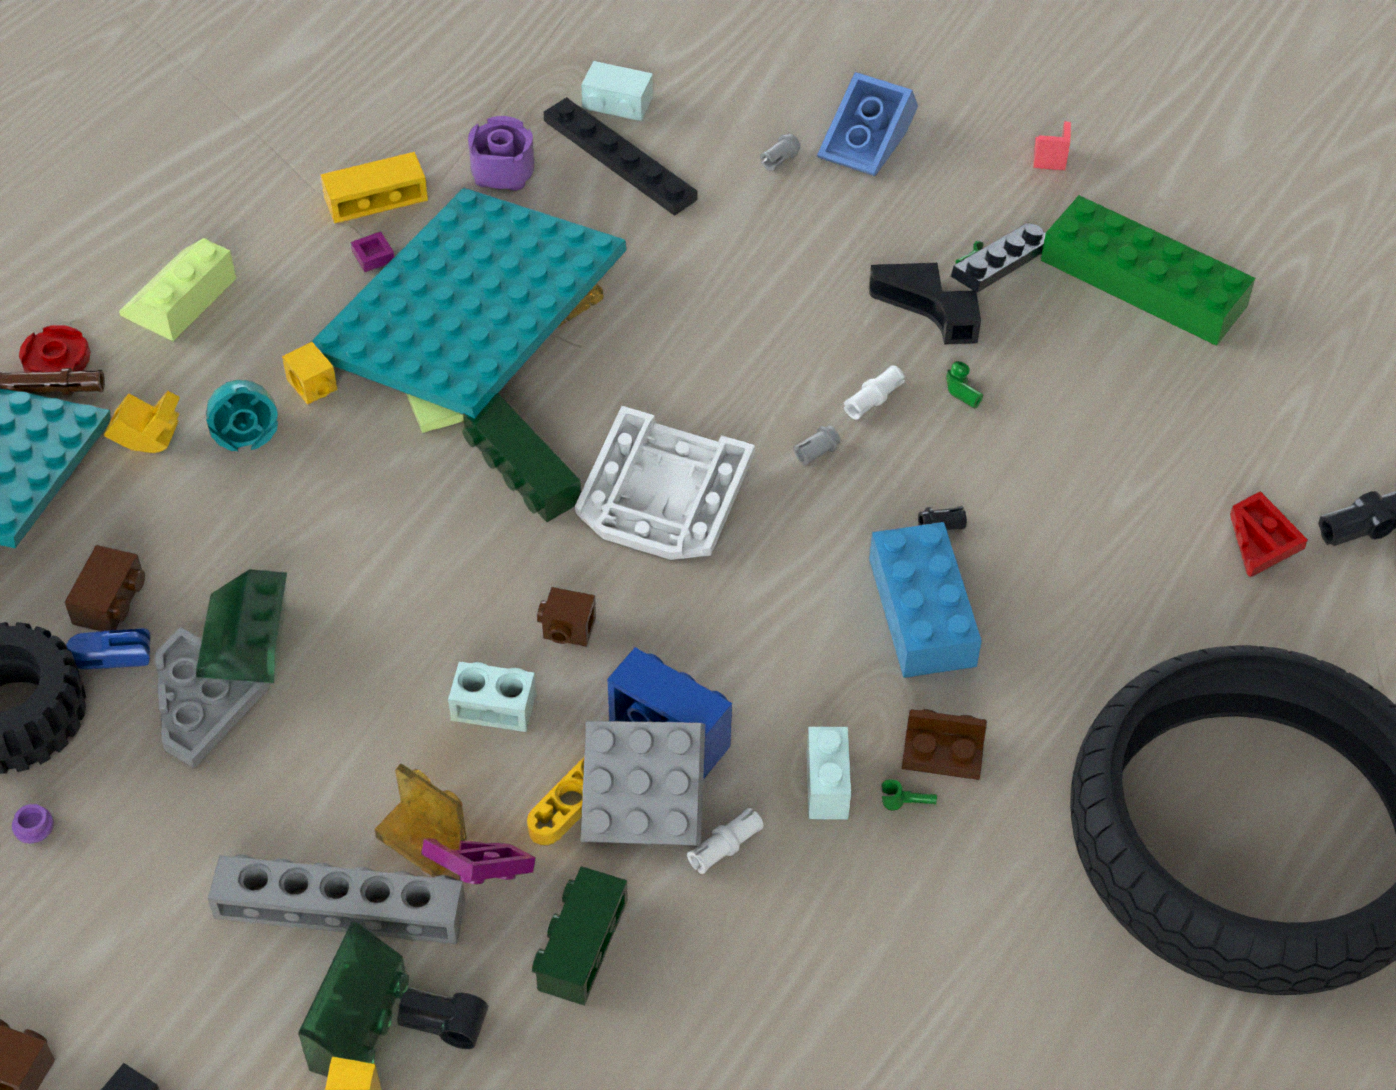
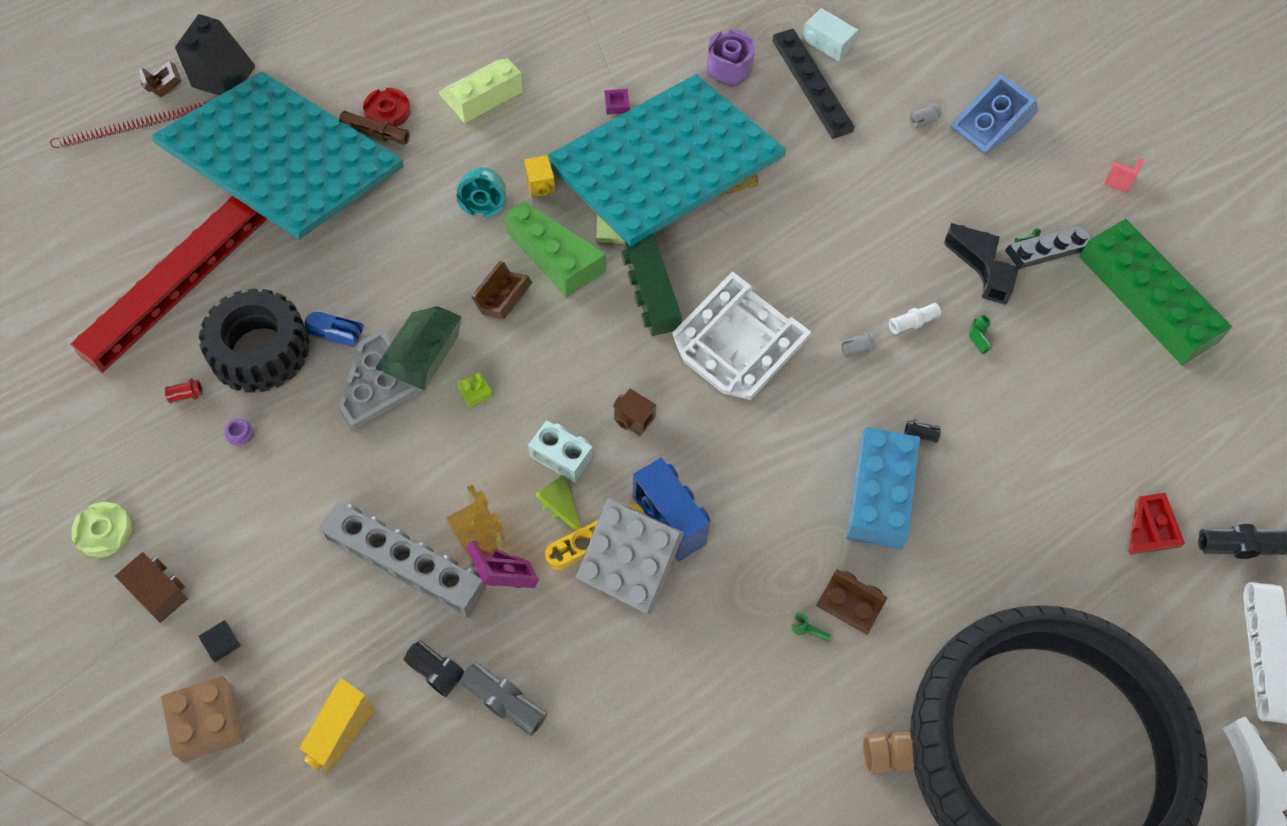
camera: 20 degrees right, 10 degrees up
reddish brown brick [64,545,145,631] -> none
yellow brick [104,390,180,453] -> none
clear green slope [298,921,409,1077] -> none
yellow brick [320,152,428,224] -> none
dark green brick [532,866,628,1006] -> none
white pin [687,808,764,874] -> none
light aqua brick [806,727,851,819] -> none
none -> lime tile [456,372,493,408]
none -> dark grey piece [459,661,547,736]
none -> reddish brown bracket [472,261,533,319]
none -> bright green wedge [504,202,606,297]
none -> lime piece [536,475,581,531]
none -> medium nougat wheel [863,730,914,775]

